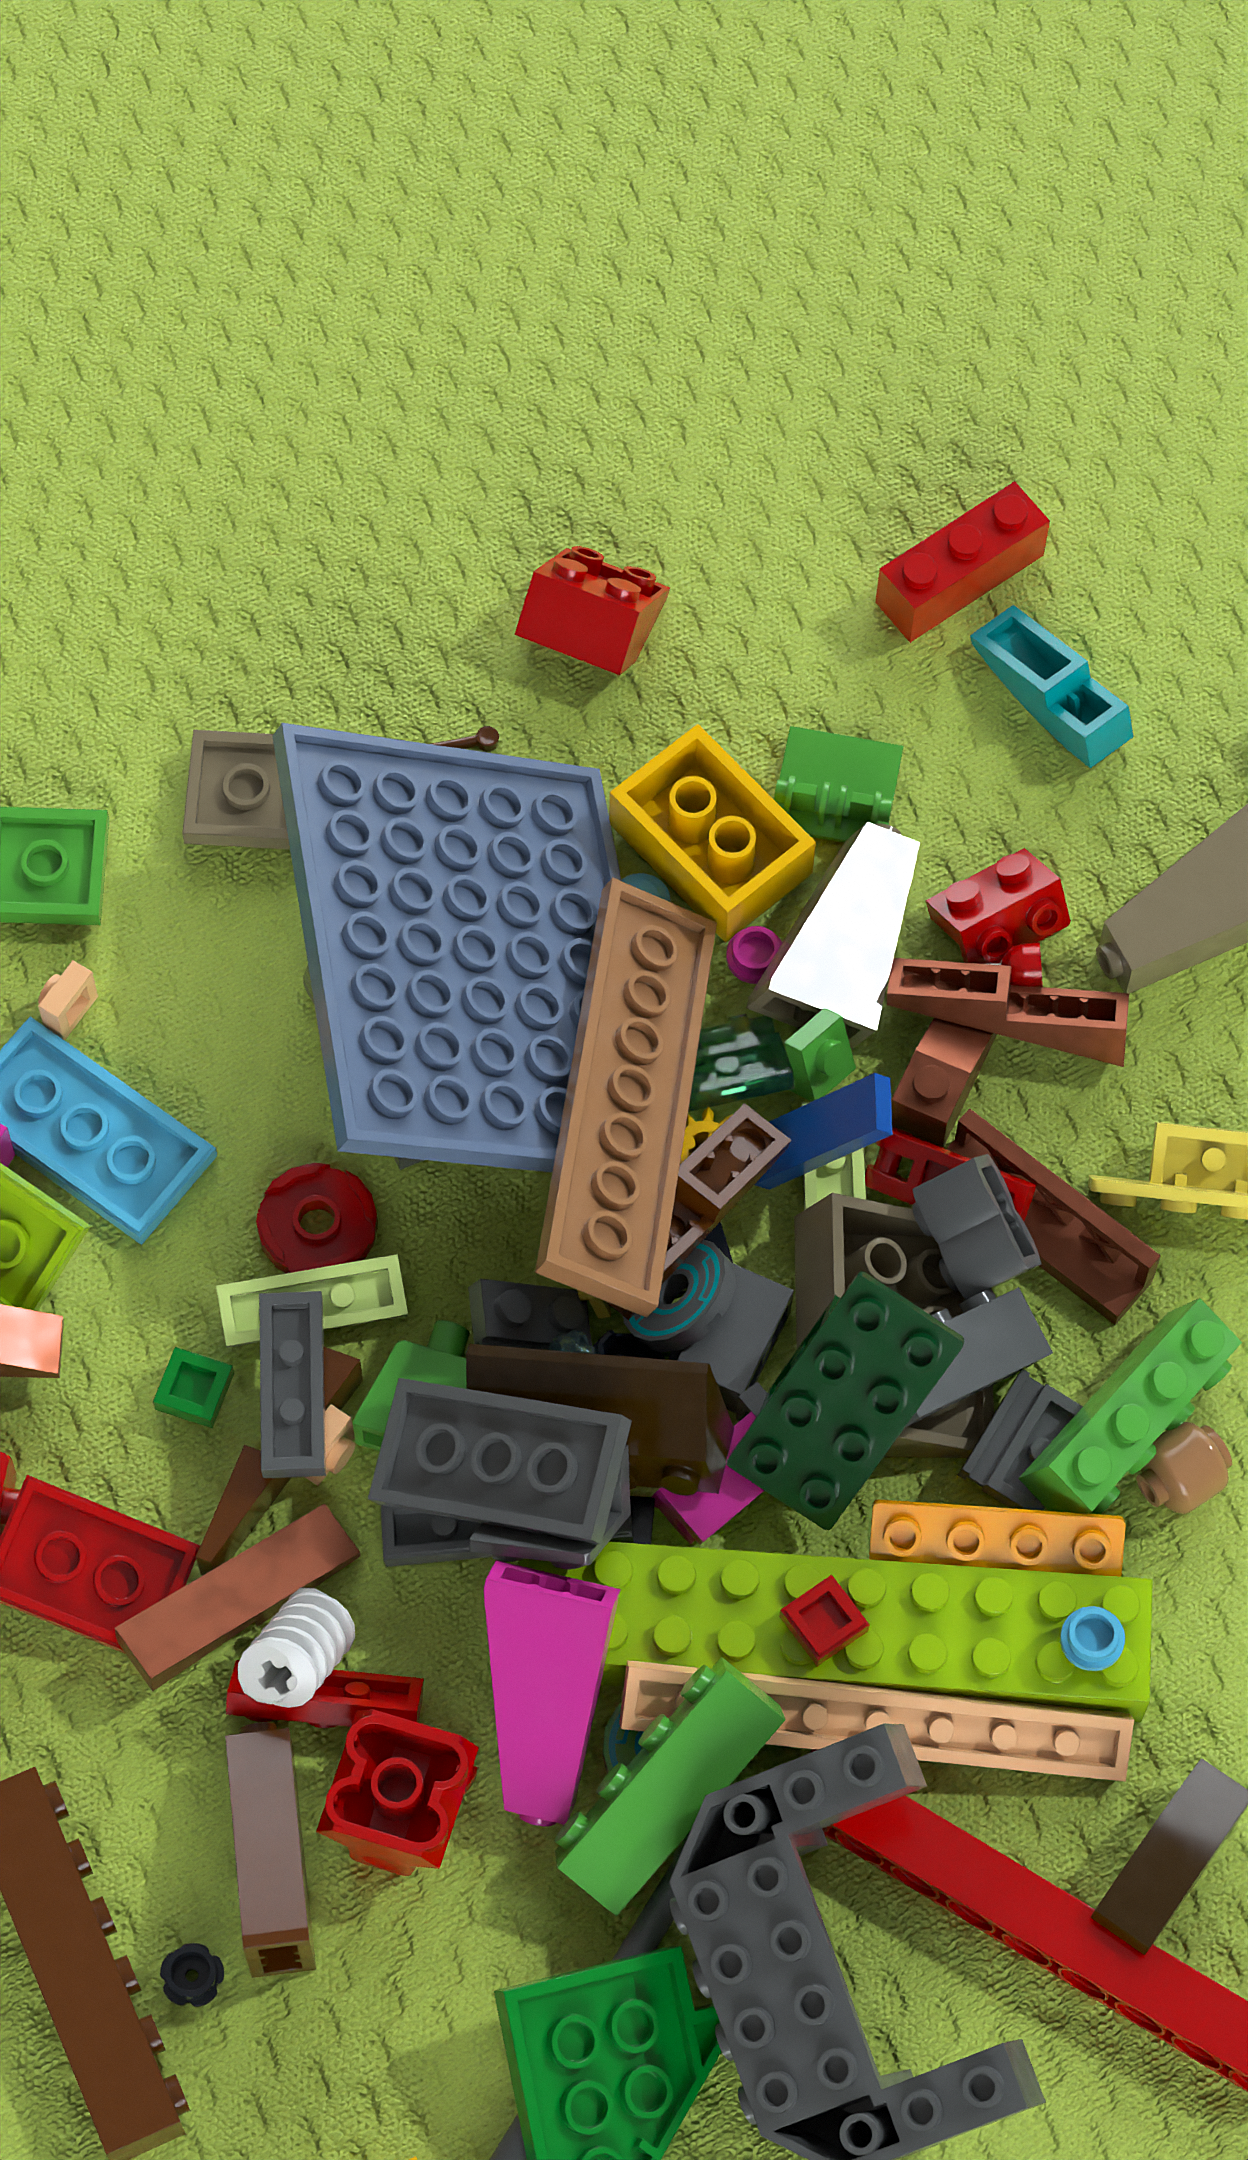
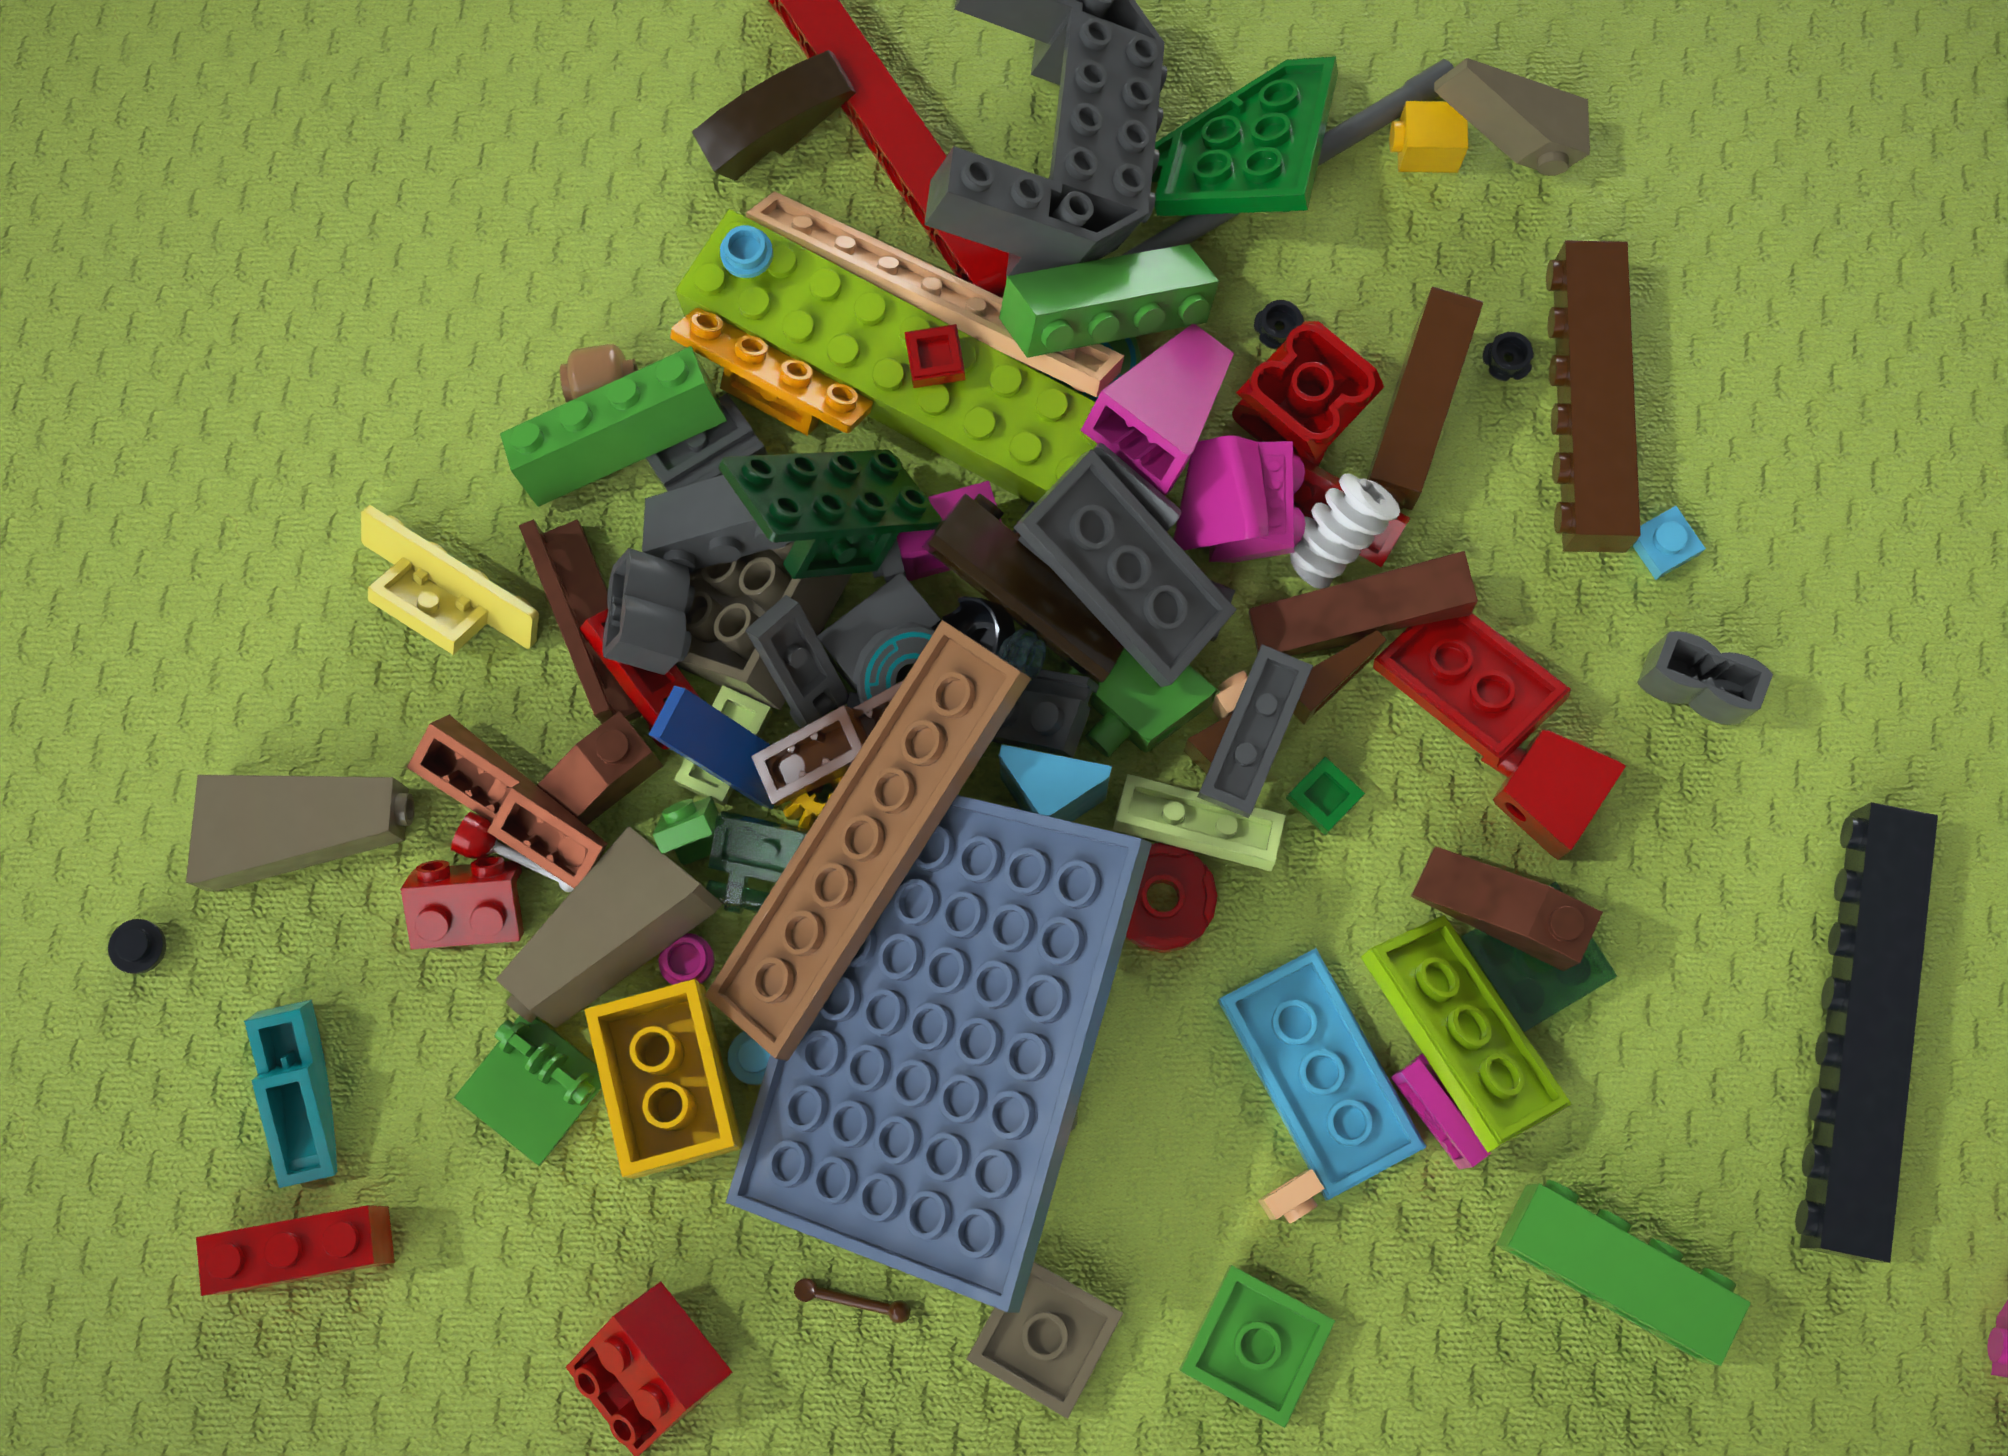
camera: 150 degrees left, 10 degrees up
none -> dark grey plate [745,595,849,728]
none -> medium azure slope [999,744,1112,822]
none -> dark pink piece [1173,435,1306,563]
none -> black plate [1254,300,1304,349]

